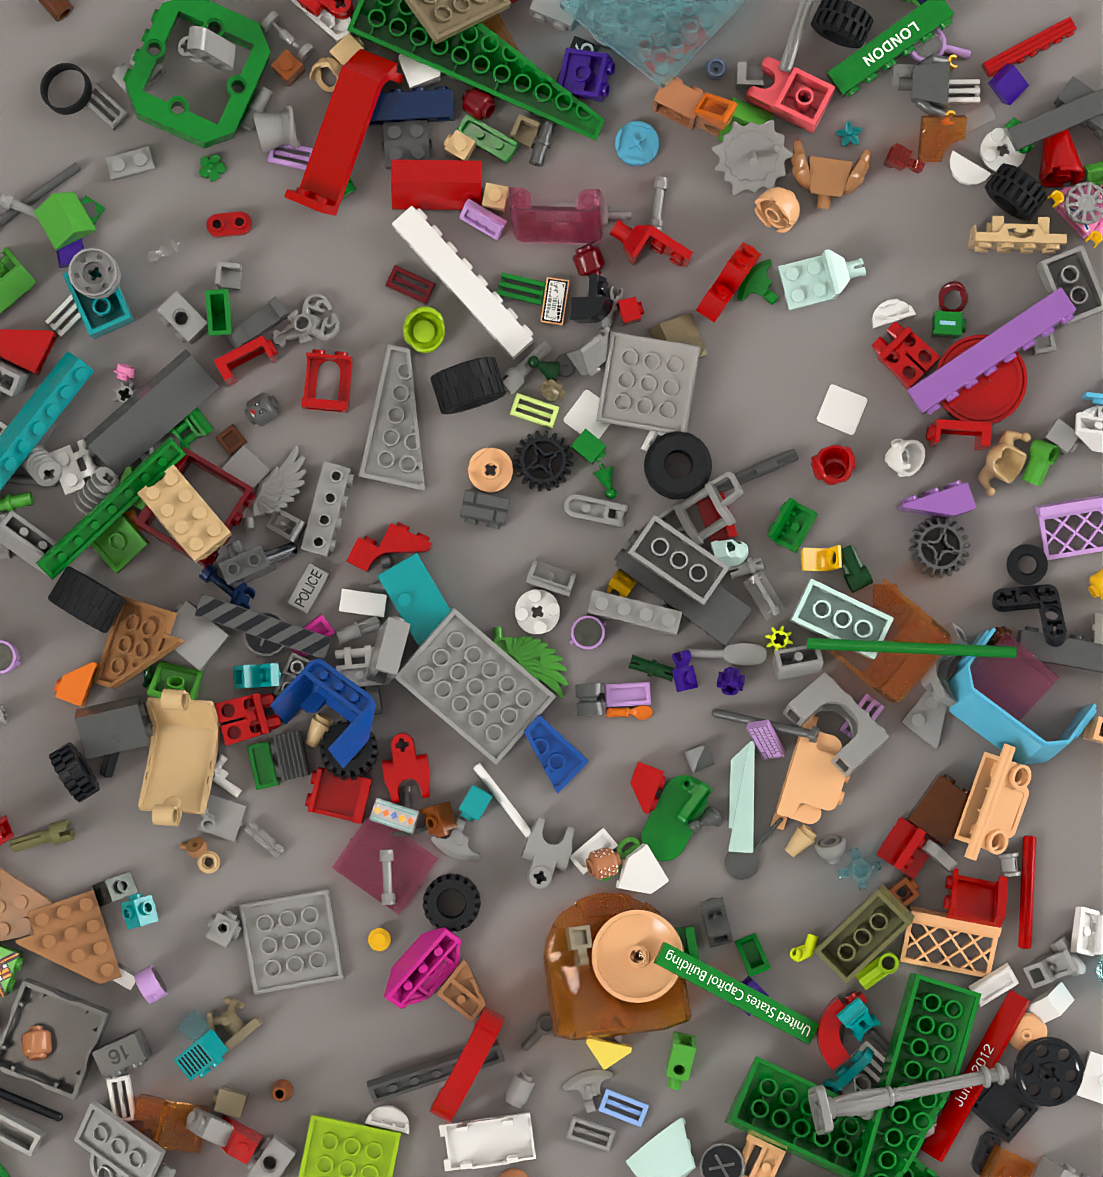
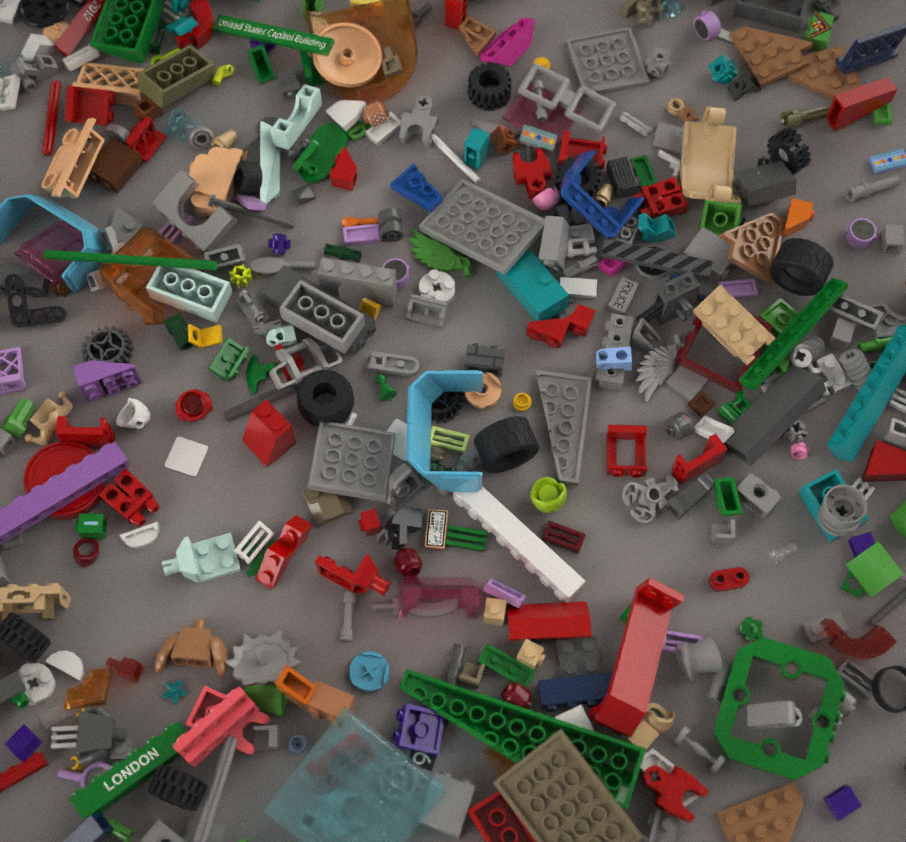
camera: 175 degrees right, 20 degrees down
dark orange brick [271,49,305,87] -> none
green brick [571,428,607,465] -> none
dark purple plate [672,650,698,692] -> none
light nougat cylinder [754,187,800,233] -> none
light grey bush [998,852,1021,877] -> none
black tyre [1007,544,1048,585] -> none
none -> dark green piece [149,19,165,54]
none -> coral brick [173,686,259,767]
none -> white tile [233,520,274,564]
none -> black tyre [234,161,263,194]
none -> red slope [242,399,296,467]
none -> green piece [246,354,280,394]
none -> light aqua arch [271,84,322,150]
none -> medium azure piece [406,370,483,492]
none -> yellow plate [513,393,532,411]
none -> light grey bar [518,63,616,133]
none -> bright pink hair [532,187,561,211]
none -> light blue leg [596,347,632,371]
none -> white tile [693,416,734,443]
none -> lavender tile [718,279,758,300]
none -> clear red arch [820,618,897,659]
none -> light grey brick [827,318,856,351]

